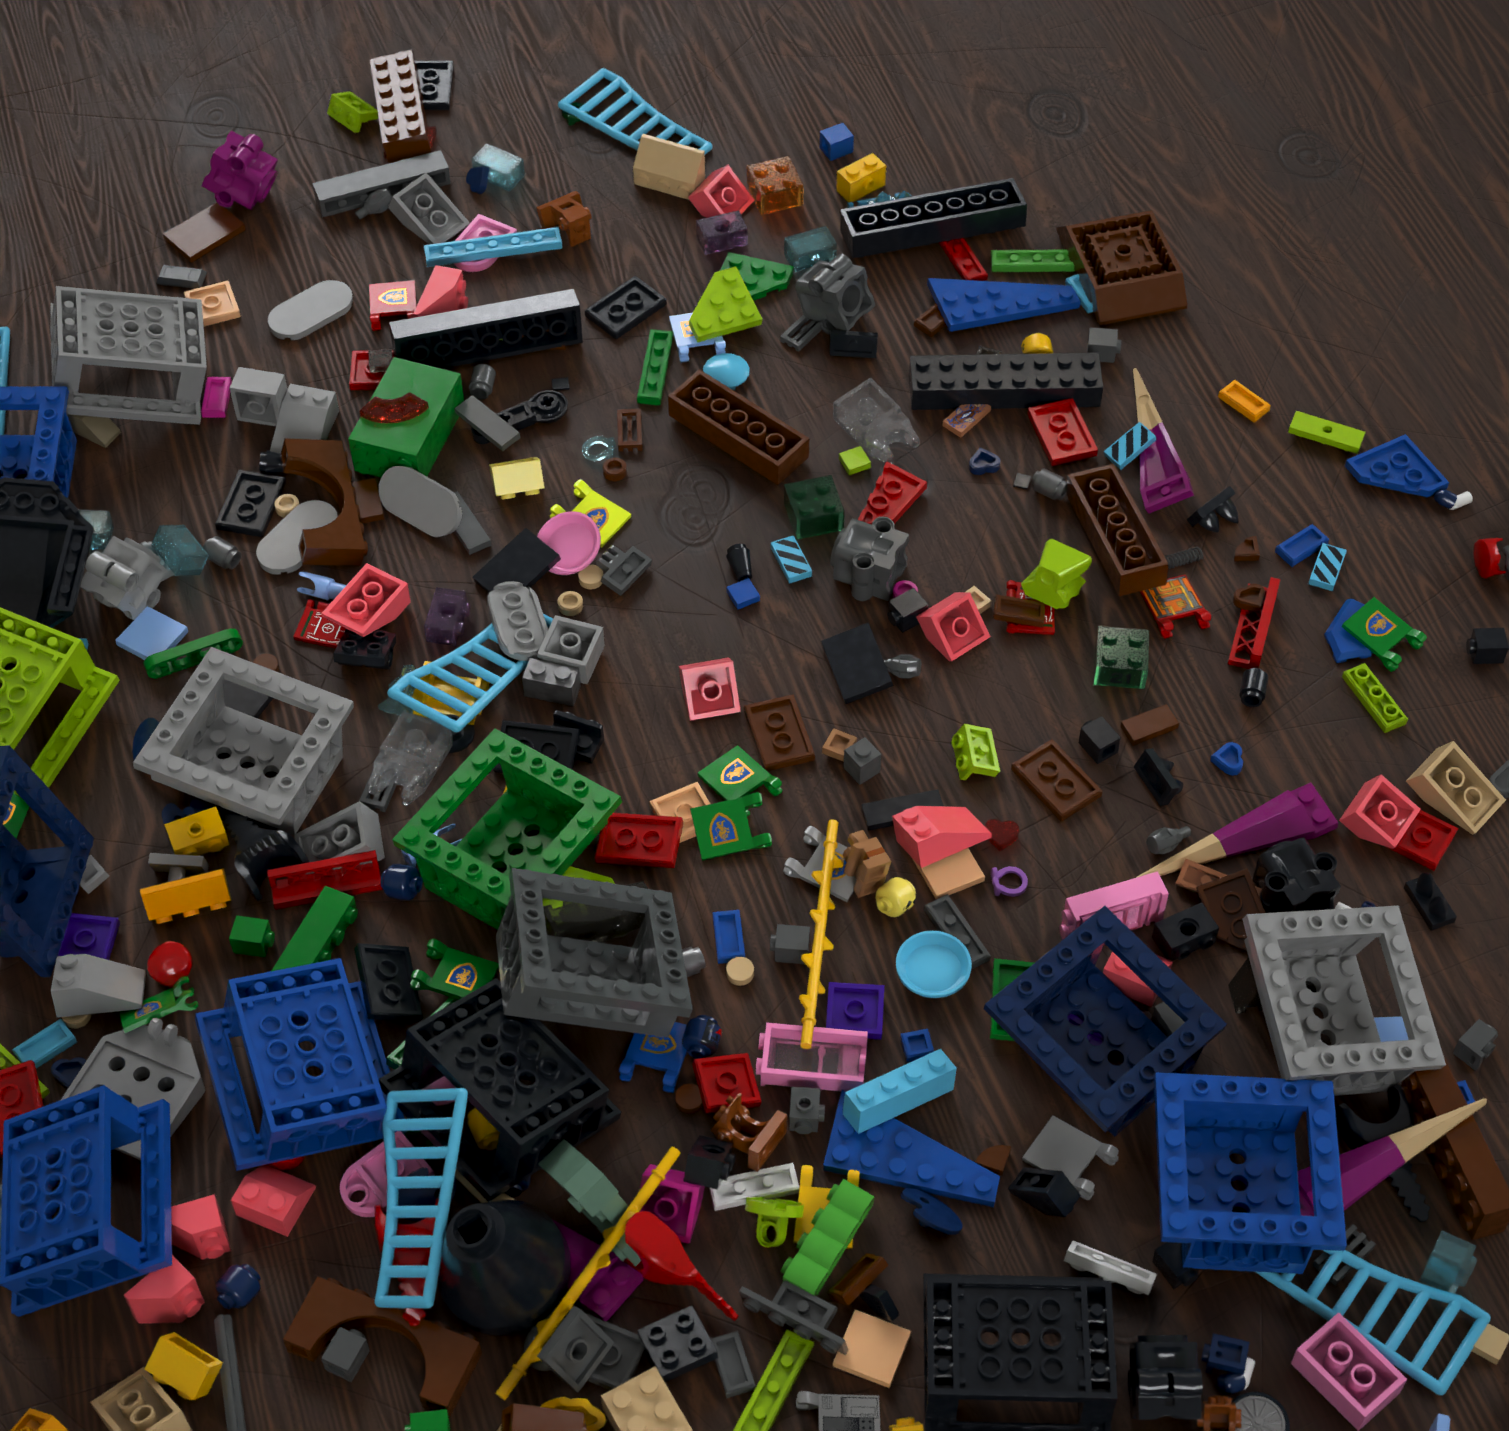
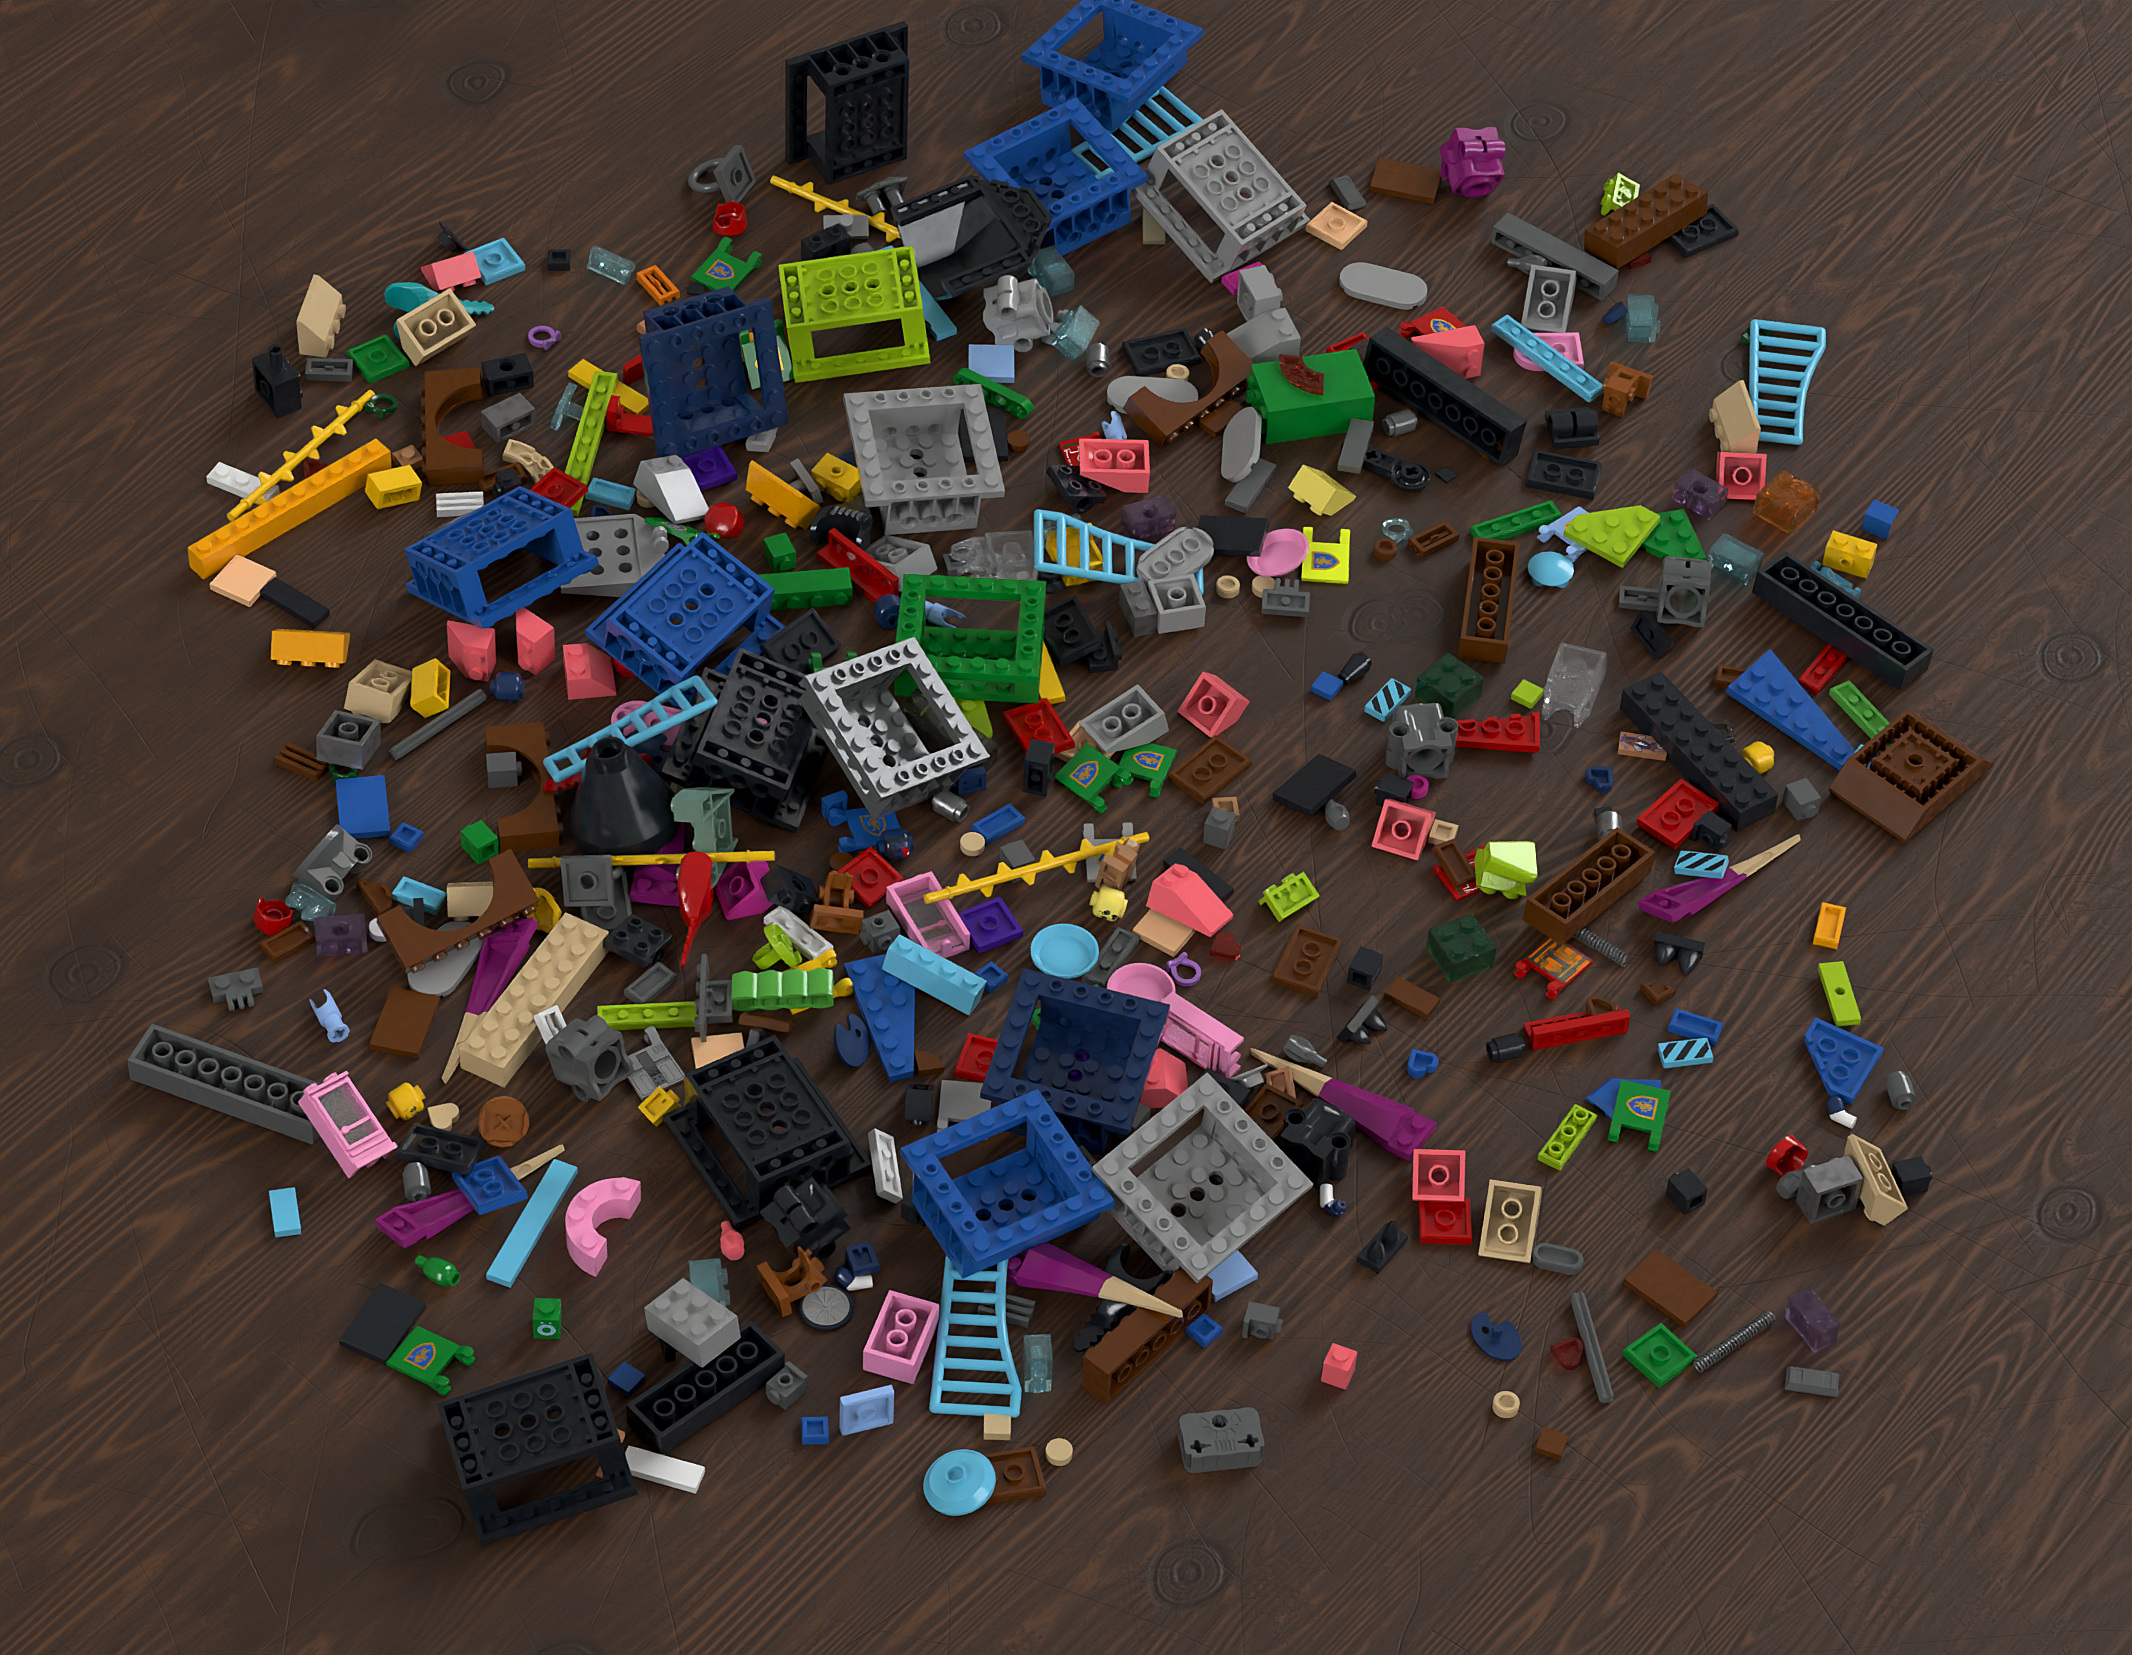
camera: 55 degrees right, 5 degrees down
none -> blue tile [821,790,847,820]
none -> red tile [954,1033,998,1083]
none -> black brick [1023,739,1055,797]
none -> light grey slope [1079,684,1169,754]
none -> bright pink piece [1107,963,1175,1001]
none -> light grey piece [1230,1064,1268,1088]
none -> black plate [1545,407,1600,449]
none -> black brick [1691,810,1732,851]
none -> dark grey brick [1885,1071,1917,1110]

